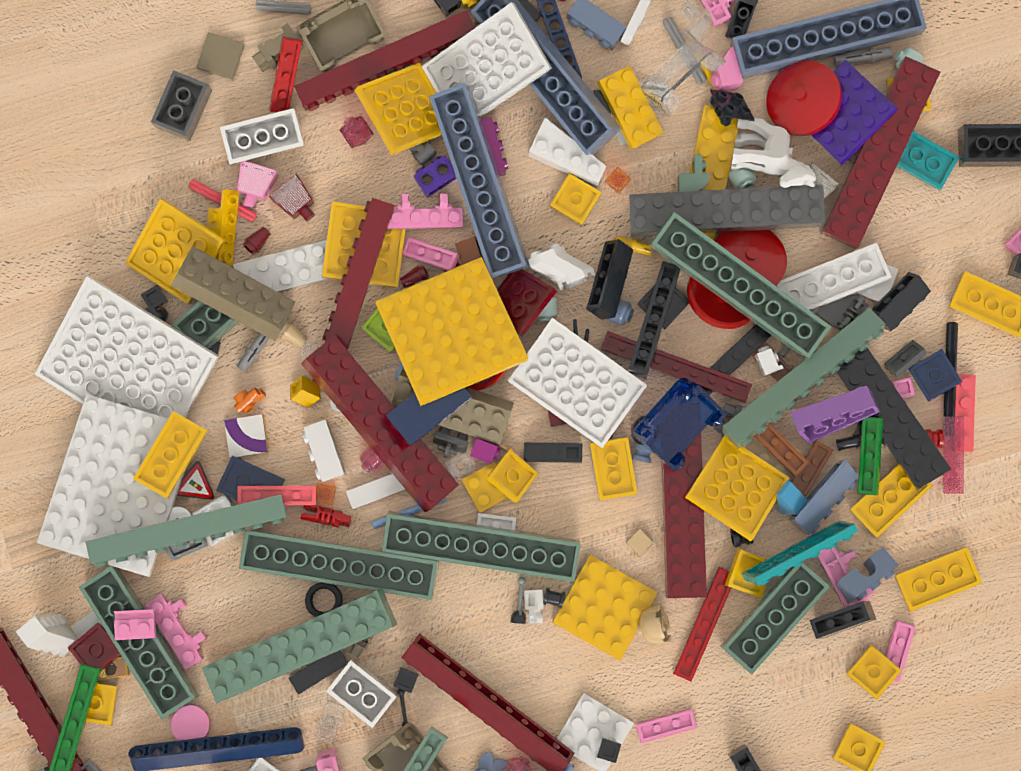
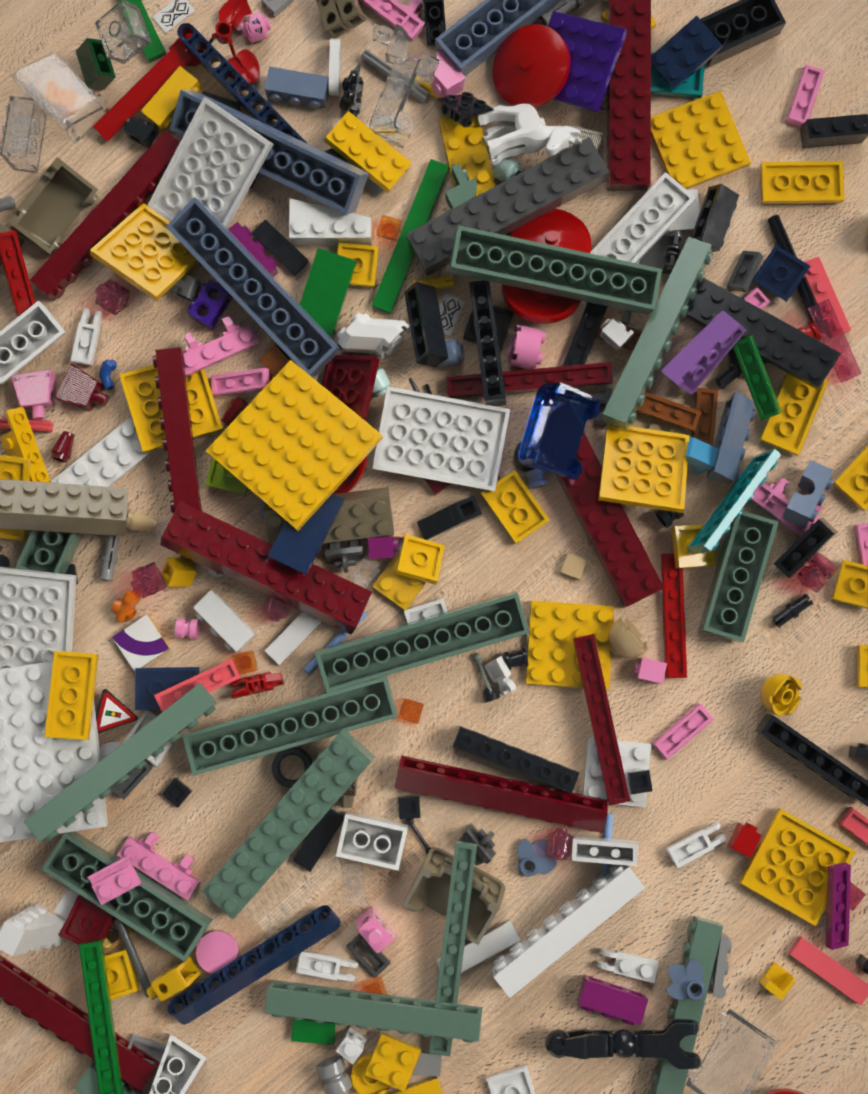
camera: 25 degrees left, 0 degrees up
none -> white hinge [71,308,103,367]
none -> blue arm [99,359,117,390]
none -> dark grey bar [114,918,151,998]
none -> clear pink brick [131,562,166,598]
none -> yellow torso [147,956,201,1001]
none -> black tile [162,778,193,808]
none -> bright pink wheel [175,618,200,640]
none -> black tile [252,219,309,276]
none -> green tile [300,248,357,338]
none -> black hinge [339,64,364,117]
none -> green tile [372,159,449,314]
none -> clear orange tile [398,698,424,724]
none -> white sticker [439,293,465,336]
none -> black brick [453,726,579,793]
none -> dark grey hips [458,824,496,866]
none -> bright pink brick [508,325,545,369]
none -> dark red plate [573,634,630,806]
none -> bright pink brick [633,657,667,684]
none -> dark blue plate [651,16,723,90]
none -> yellow plate [651,91,751,190]
none -> yellow cylinder [760,673,802,717]
none -> black pin [771,593,813,628]
none -> clear pink wheel [797,553,837,592]

